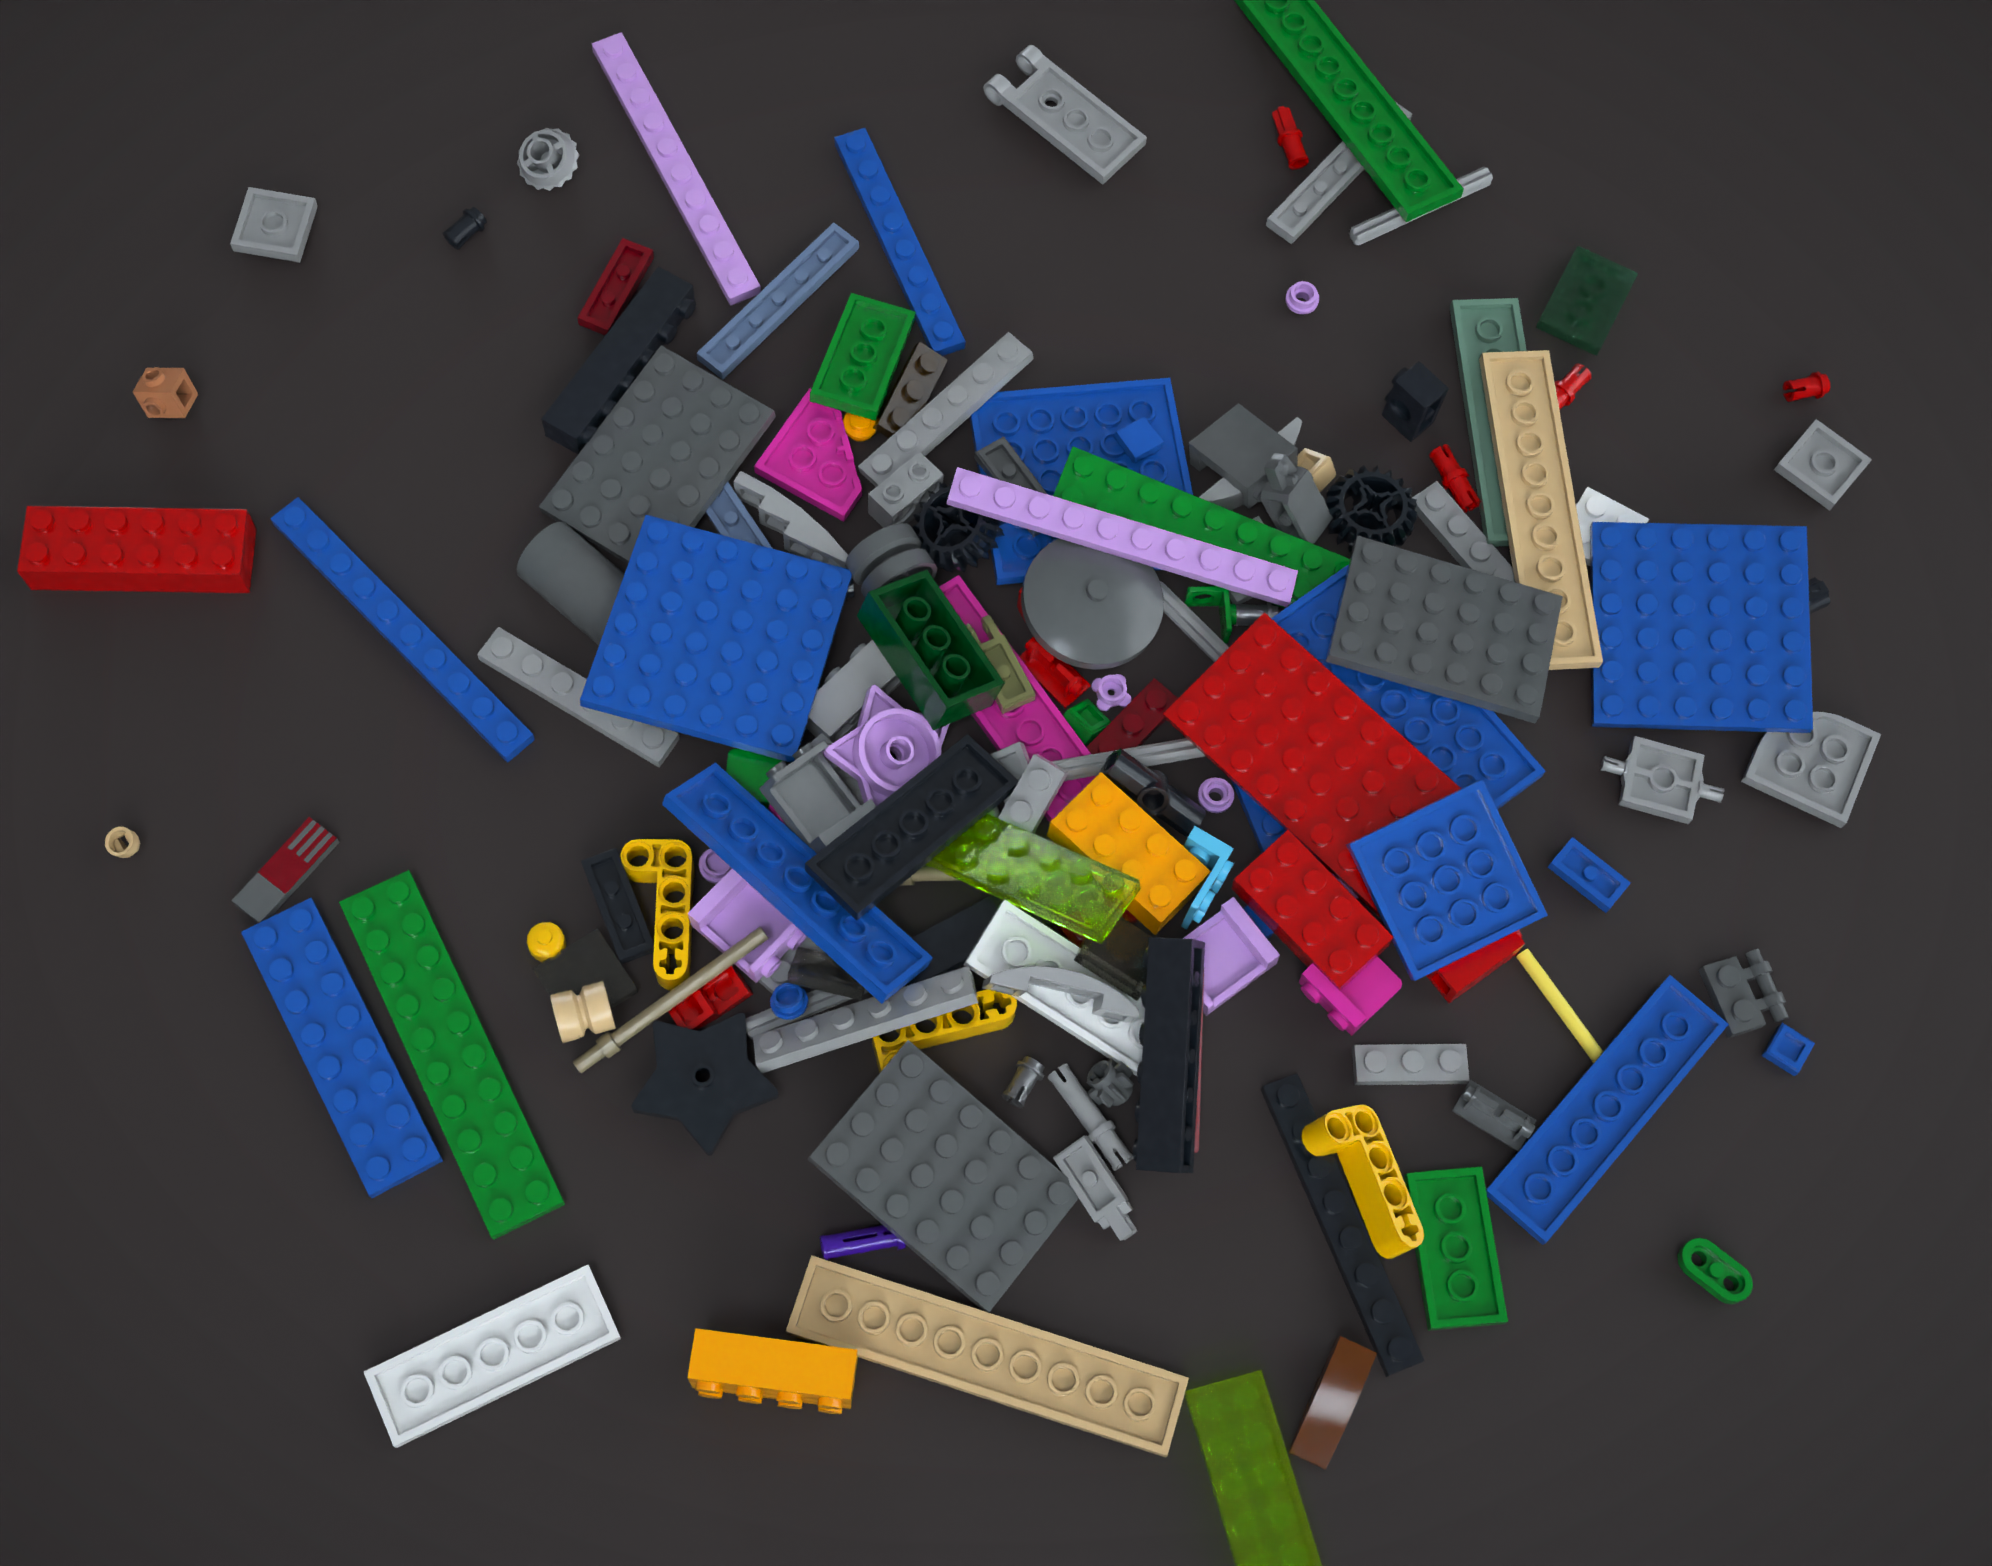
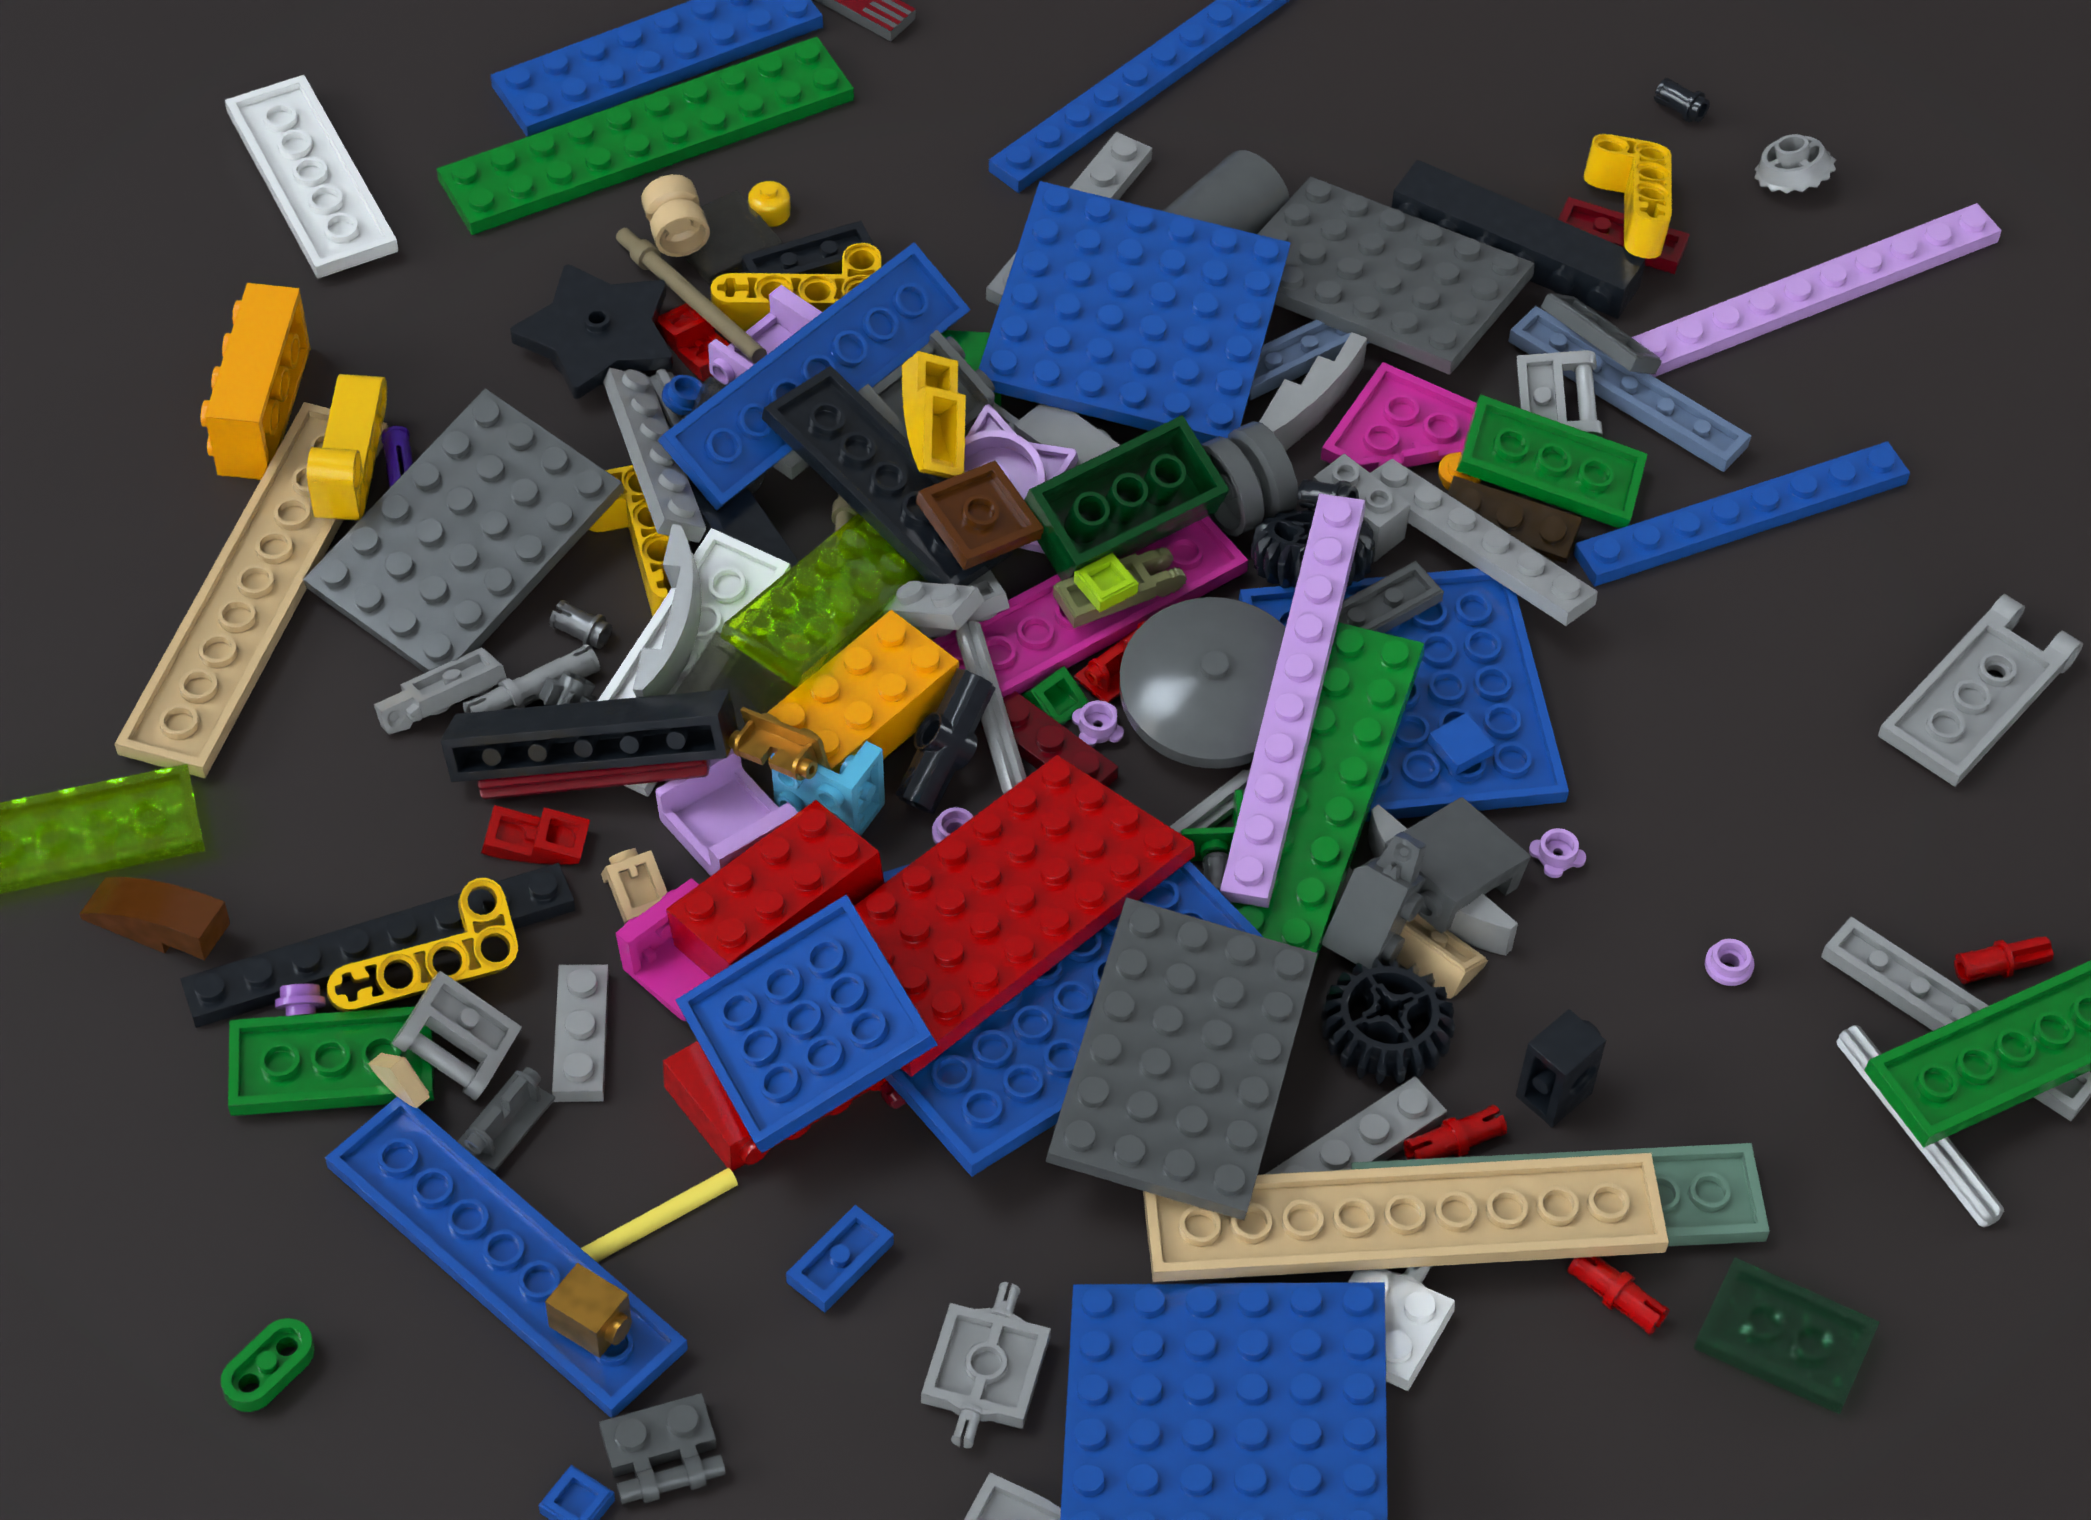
camera: 95 degrees right, 15 degrees down
none -> medium lavender plate [275,984,326,1016]
none -> yellow beam [307,374,387,520]
none -> tan tile [368,1053,430,1108]
none -> light grey plate [392,971,522,1100]
none -> red slope [481,805,590,865]
none -> pearl gold brick [545,1263,632,1358]
none -> tan bracket [601,848,667,924]
none -> pearl gold hinge [729,707,830,781]
none -> yellow slope [902,351,966,479]
none -> reddish brown plate [916,460,1044,570]
none -> lime tile [1074,553,1139,613]
none -> black pin [1297,479,1359,509]
none -> light grey plate [1516,350,1603,437]
none -> lavender plate [1529,828,1586,878]
none -> dark grey tile [1541,293,1662,374]
none -> yellow beam [1583,134,1672,259]

